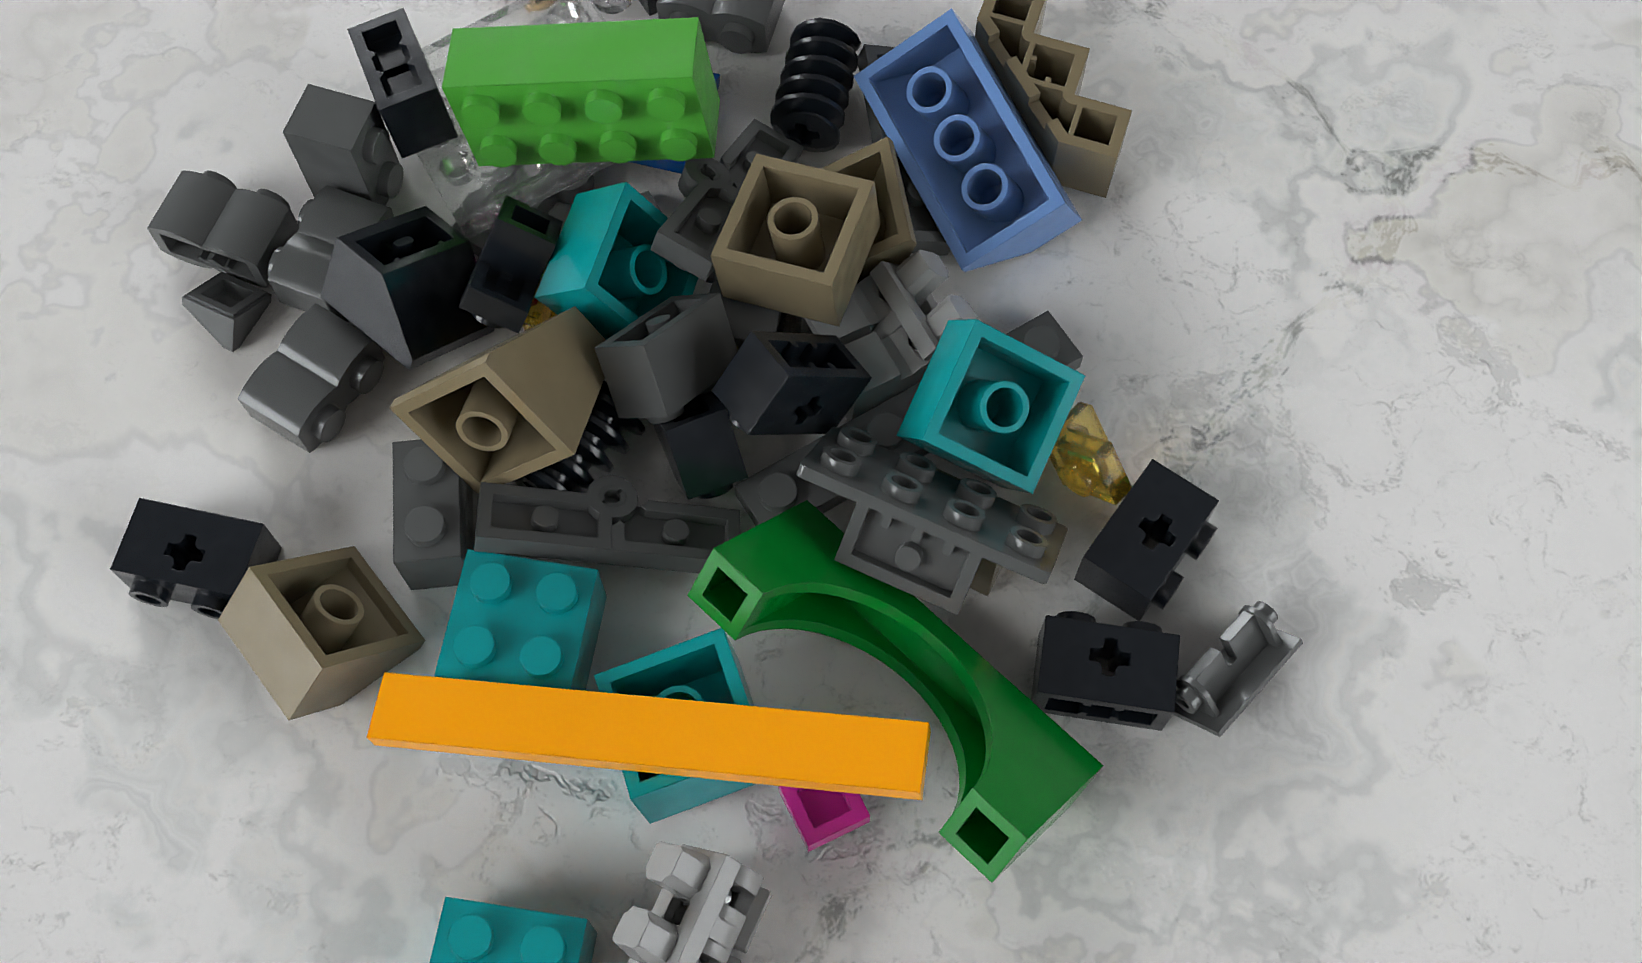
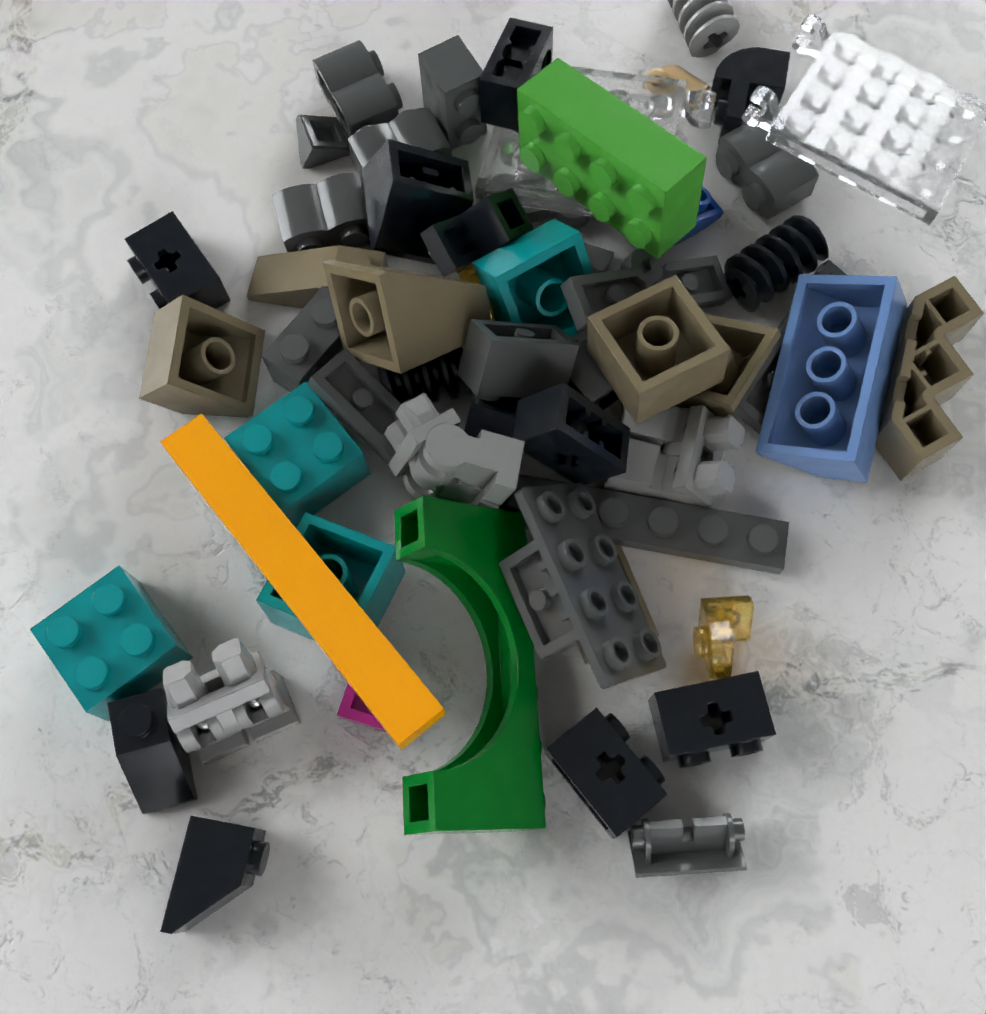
camera: 45 degrees right, 5 degrees up
teal brick [896,319,1085,494] -> none
none -> dark tan slope [247,245,389,309]
none -> light grey hips [384,393,525,509]

